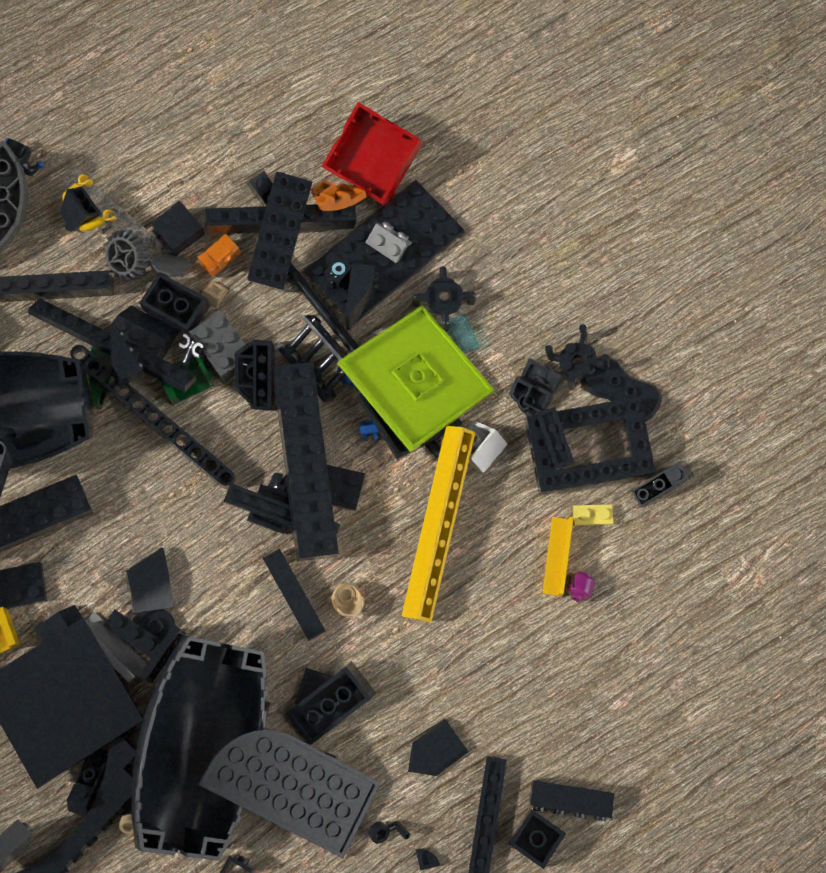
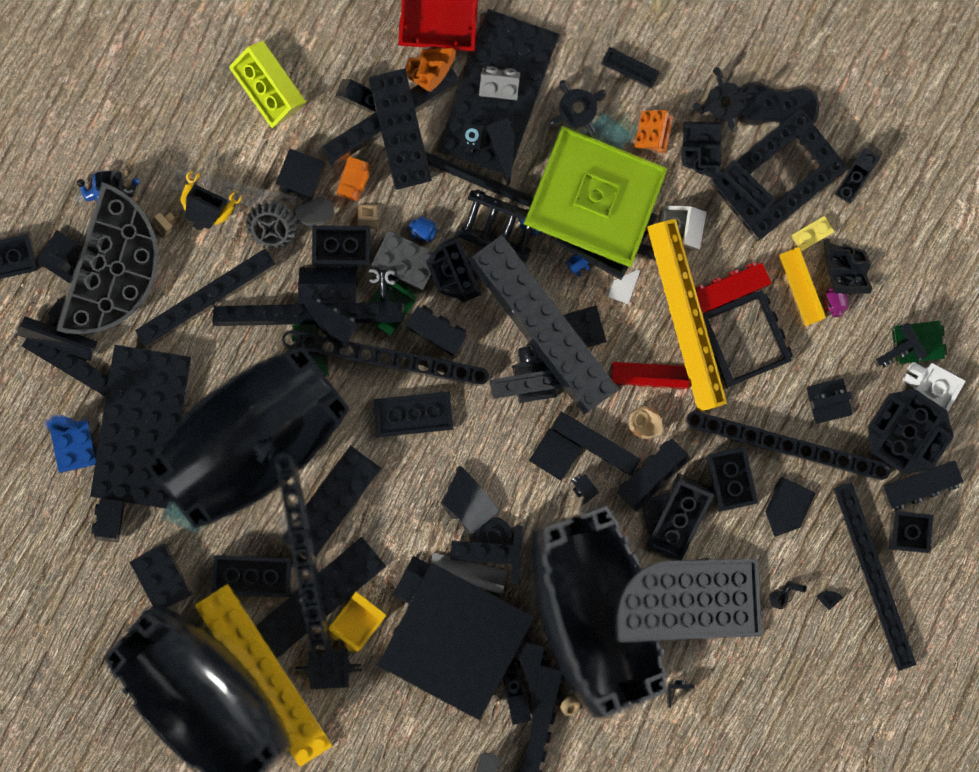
camera: 30 degrees left, 10 degrees up
none -> tan tile [152,212,175,238]
none -> neon yellow slope [229,41,306,128]
none -> black plate [373,391,453,438]
none -> black brick [406,305,468,358]
none -> blue head [408,216,438,244]
none -> black tile [529,428,582,481]
none -> black brick [571,474,599,504]
none -> black plate [601,46,660,90]
none -> white sticker [608,270,641,304]
none -> red panel [611,362,689,390]
none -> black brick [617,438,690,512]
none -> orange bracket [635,110,673,153]
none -> black beam [685,411,890,481]
none -> red brick [695,262,772,315]
none -> black window [703,290,793,388]
none -> black brick [706,447,758,512]
none -> black bracket [806,378,853,424]
none -> black slope [824,239,873,294]
none -> black piece [867,389,954,475]
none -> black bracket [874,323,928,368]
none -> dark green panel [891,321,947,366]
none -> white plate [903,362,965,411]

